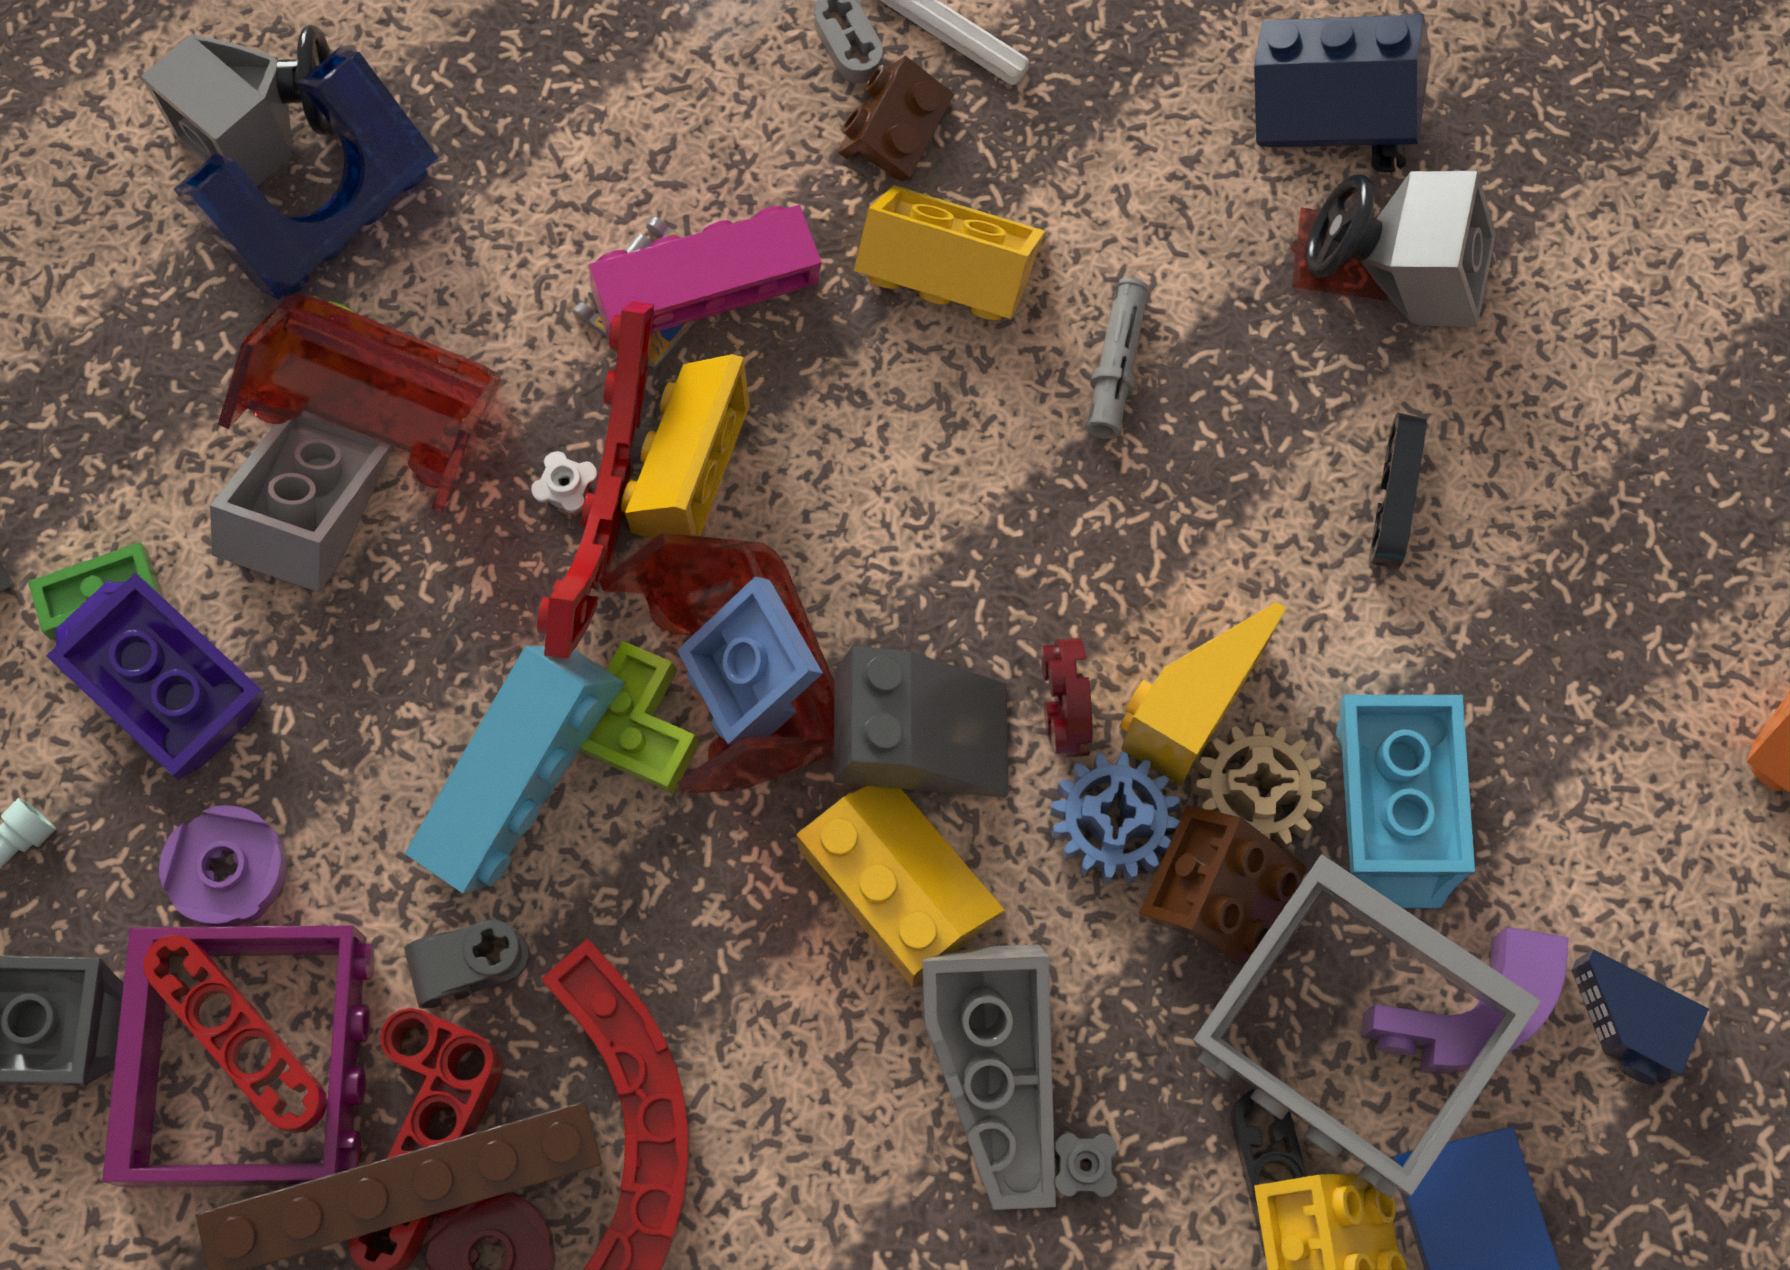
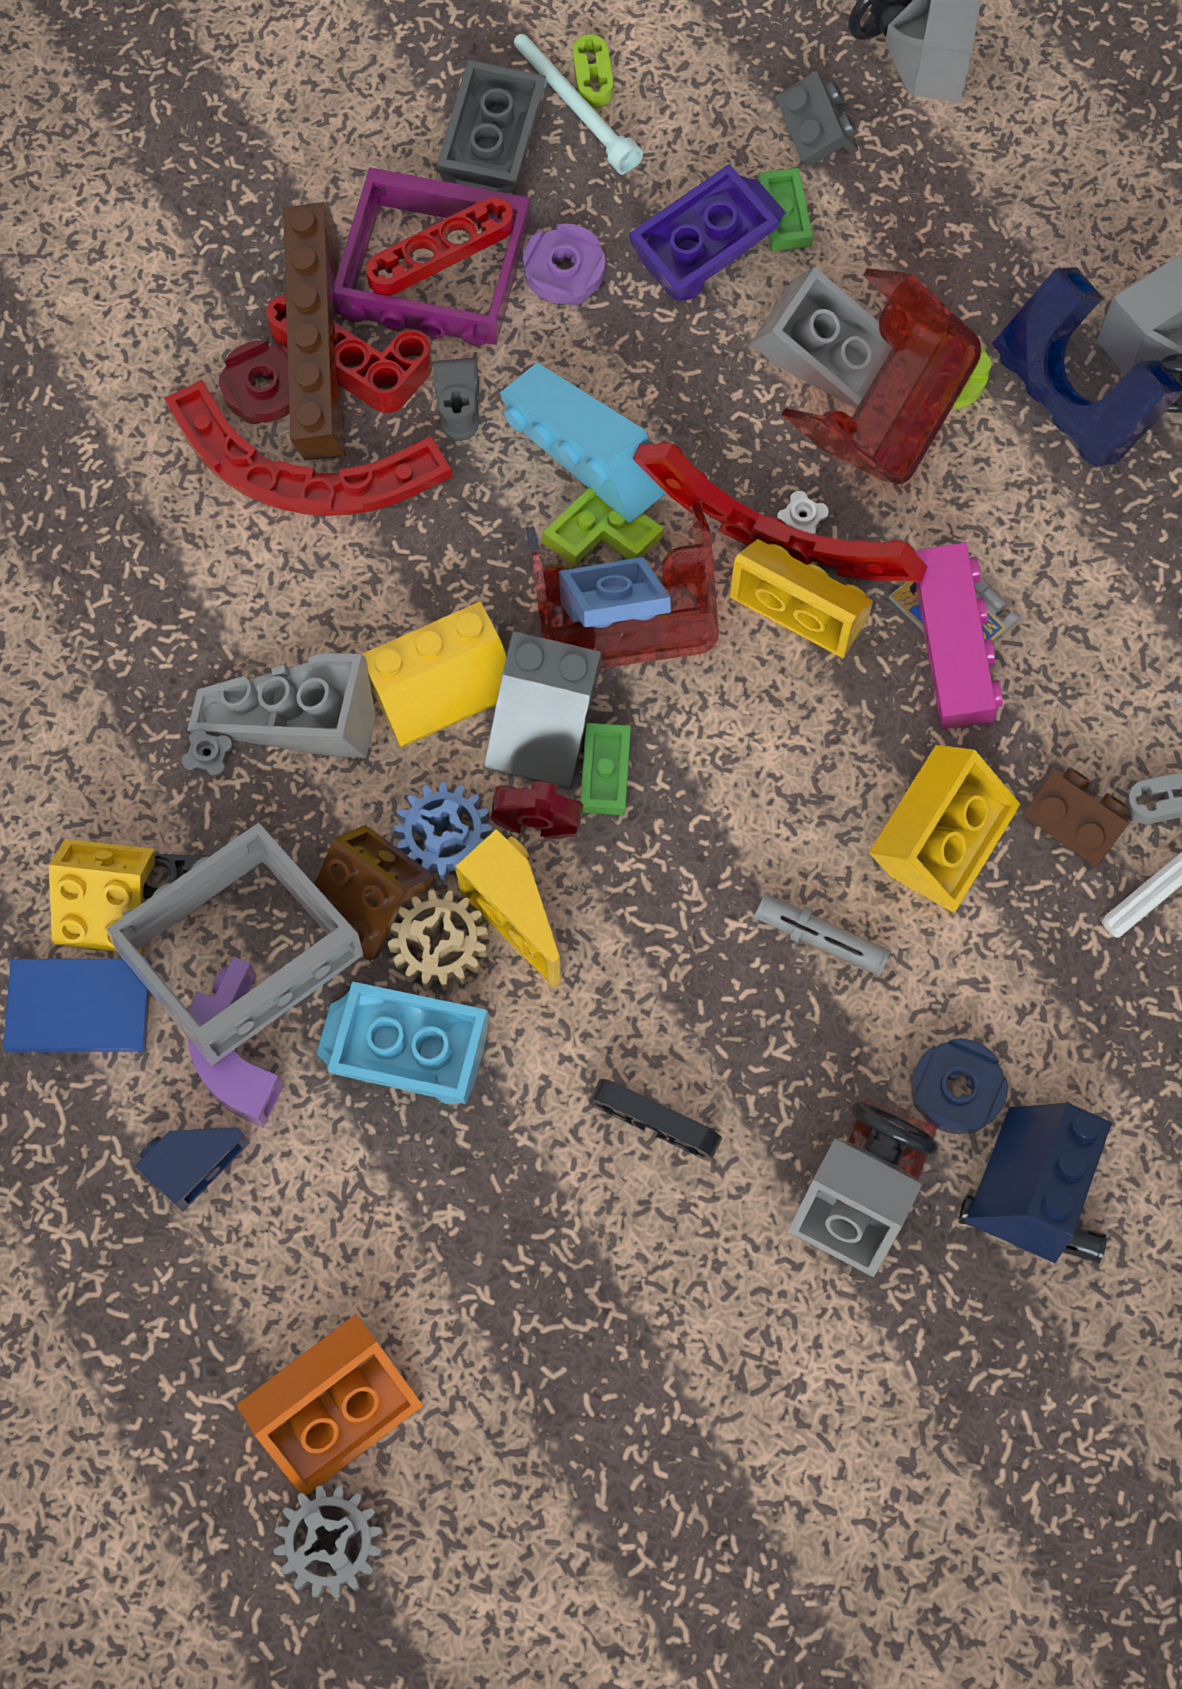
camera: 105 degrees right, 0 degrees up
none -> bright green plate [581,723,631,815]
none -> dark blue plate [911,1038,1008,1134]

